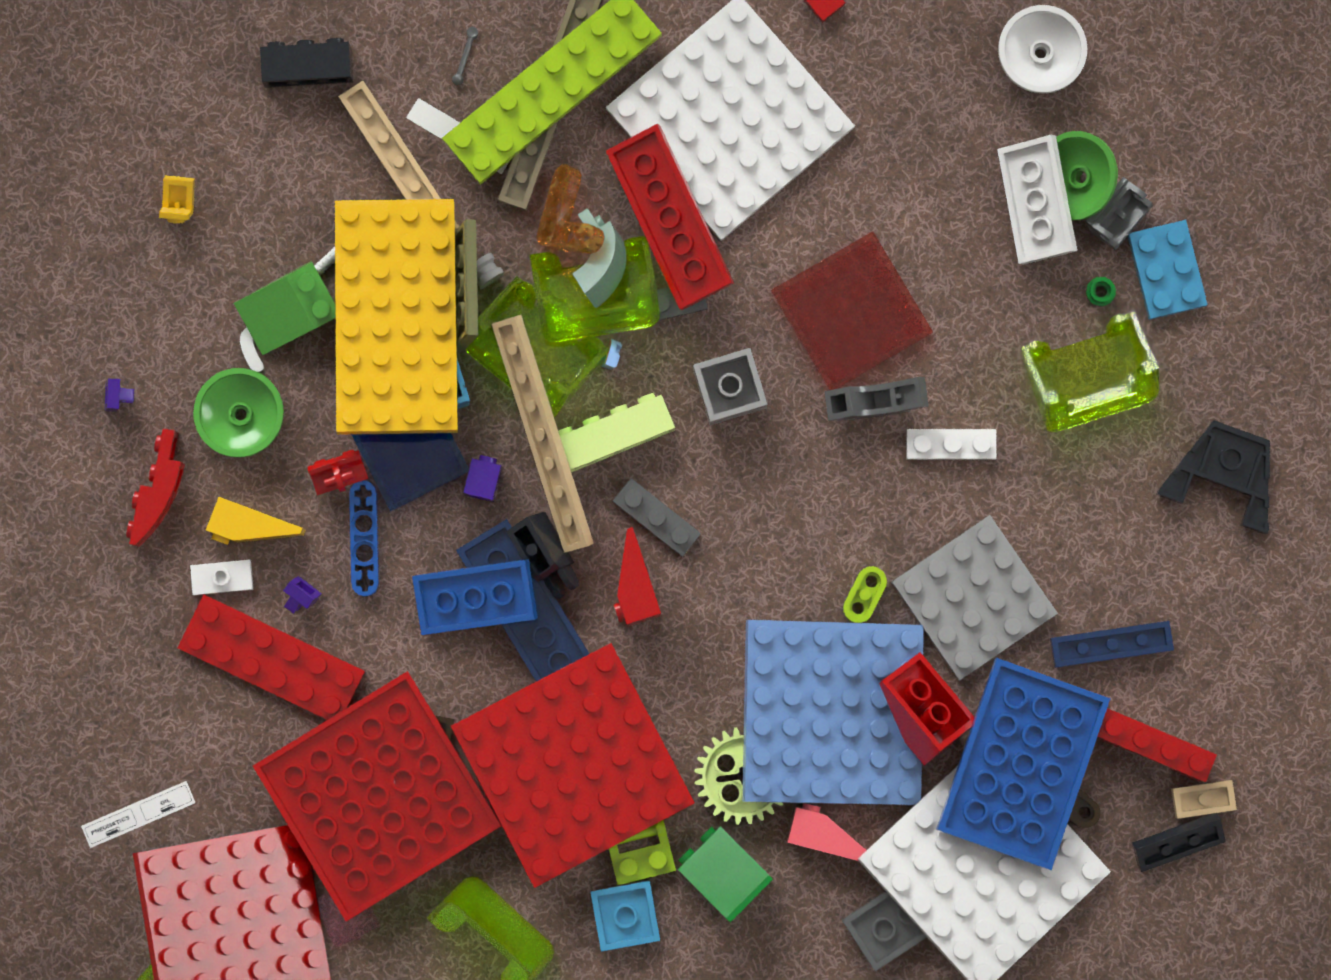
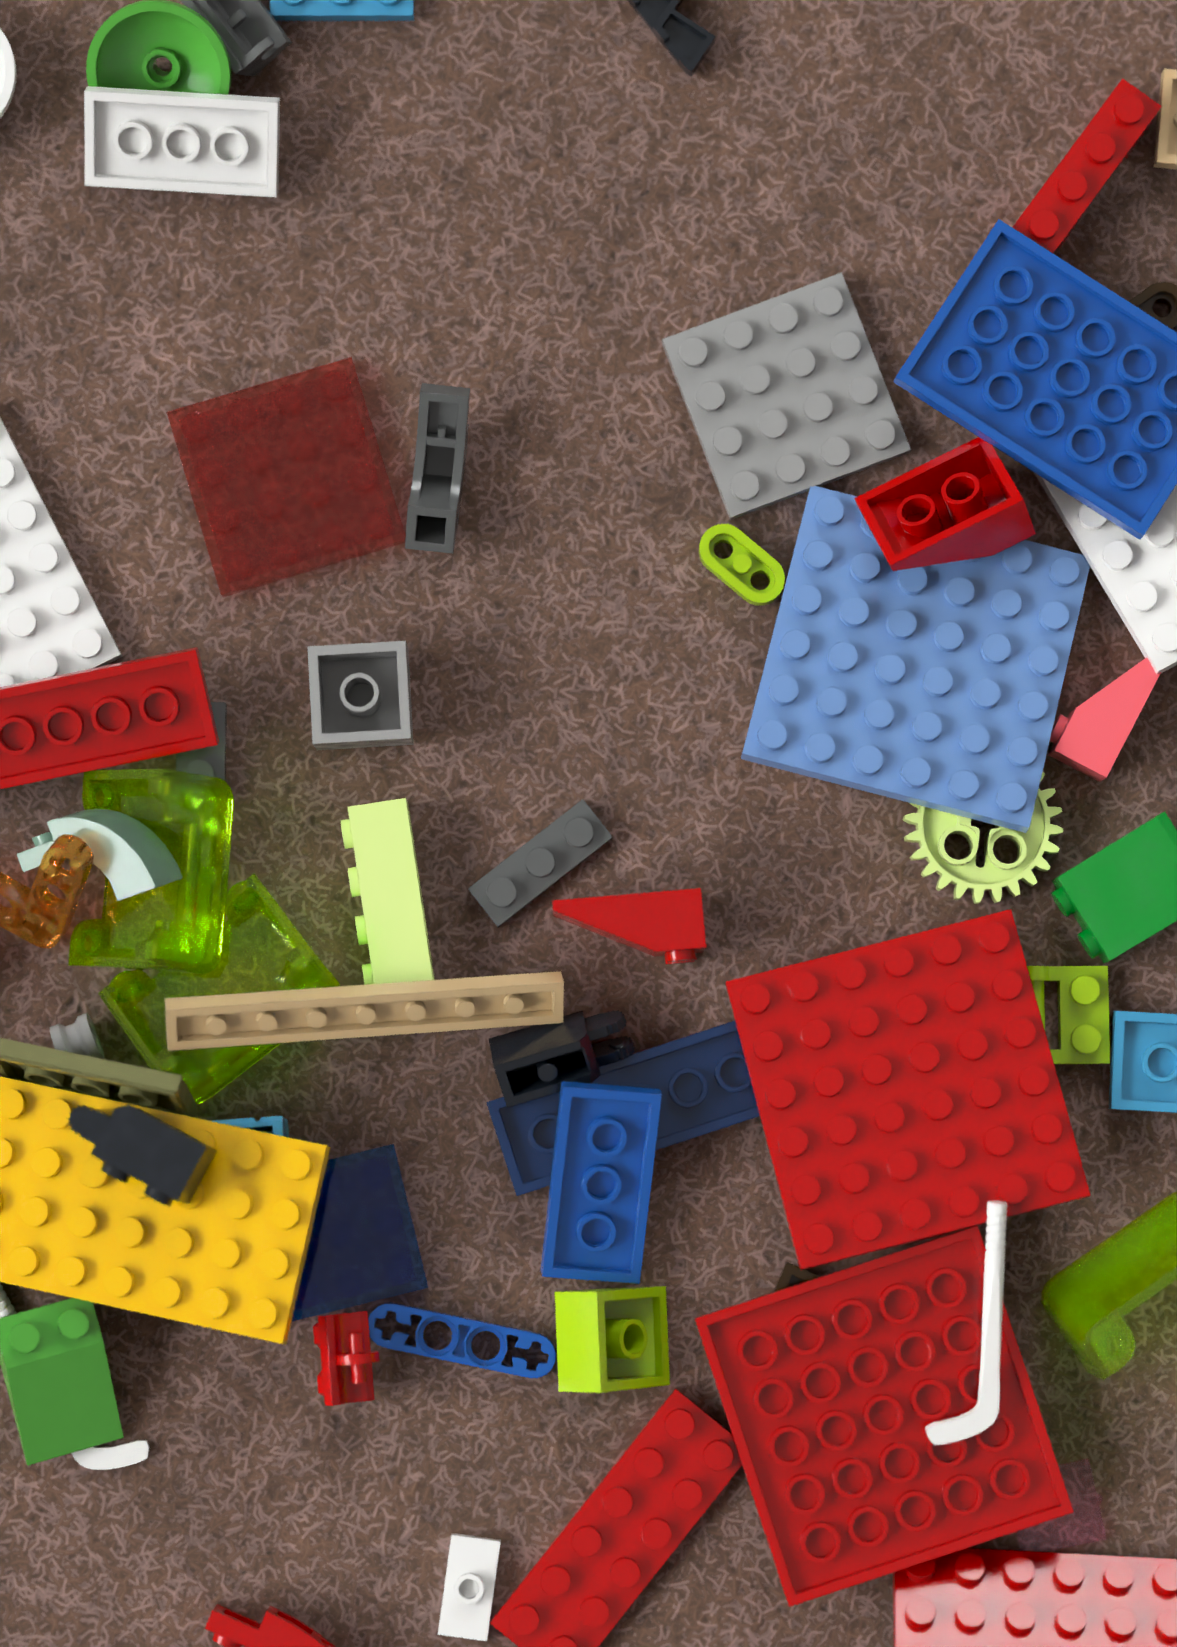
camera: 75 degrees left, 0 degrees up
bright green dish [193,368,284,458] -> none
yellow slope [206,497,306,545] -> none
dark purple tile [283,576,322,614] -> none
dark purple brick [463,455,502,502] -> none
light blue tile [601,339,622,370] -> none
white plate [906,429,996,460] -> none
clear neon green windscreen [1021,311,1159,432] -> none
dark blue plate [1050,621,1174,668] -> none
green plate [1086,277,1116,307] -> none
none -> black hinge [67,1105,218,1207]
none -> lime slope [555,1286,670,1393]
none -> white piece [925,1201,1007,1445]

